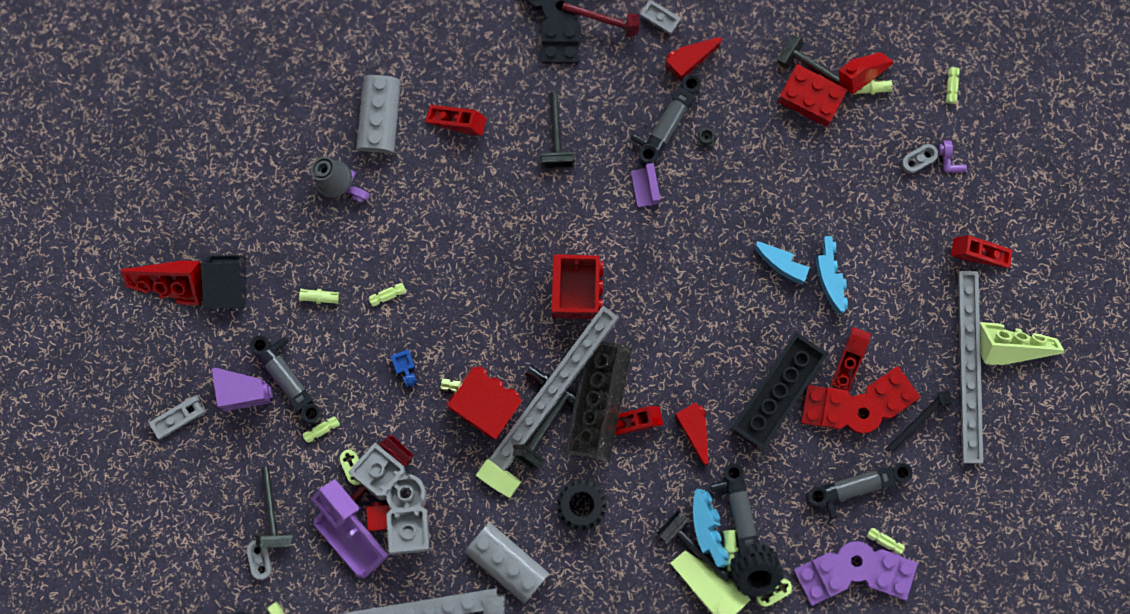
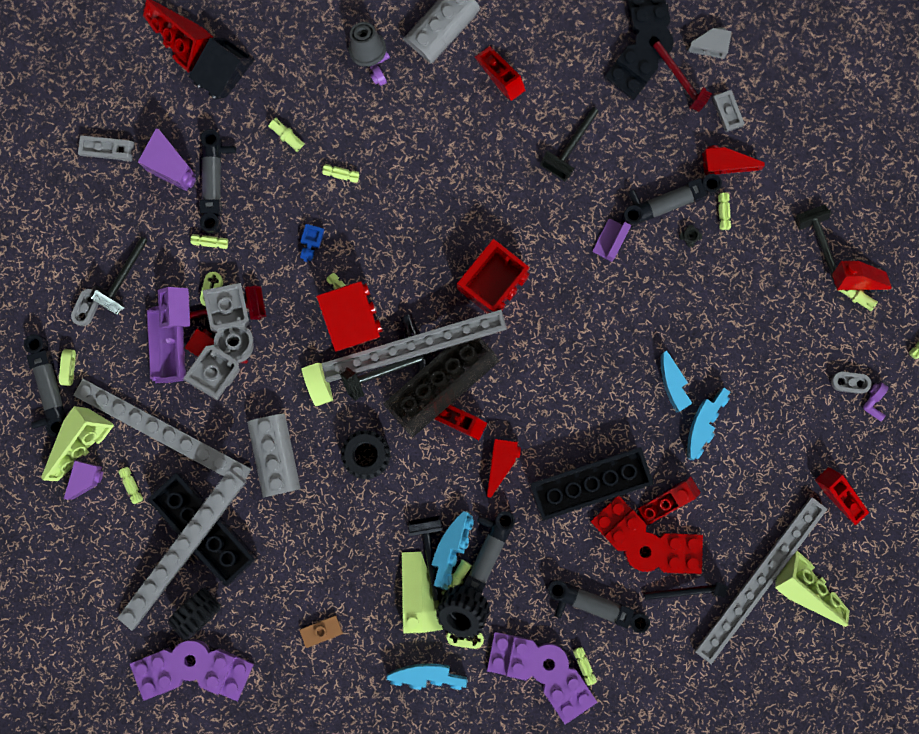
camera: 30 degrees right, 5 degrees up
red brick [778,64,848,128] -> none
none -> yellowish green axle [718,193,731,230]

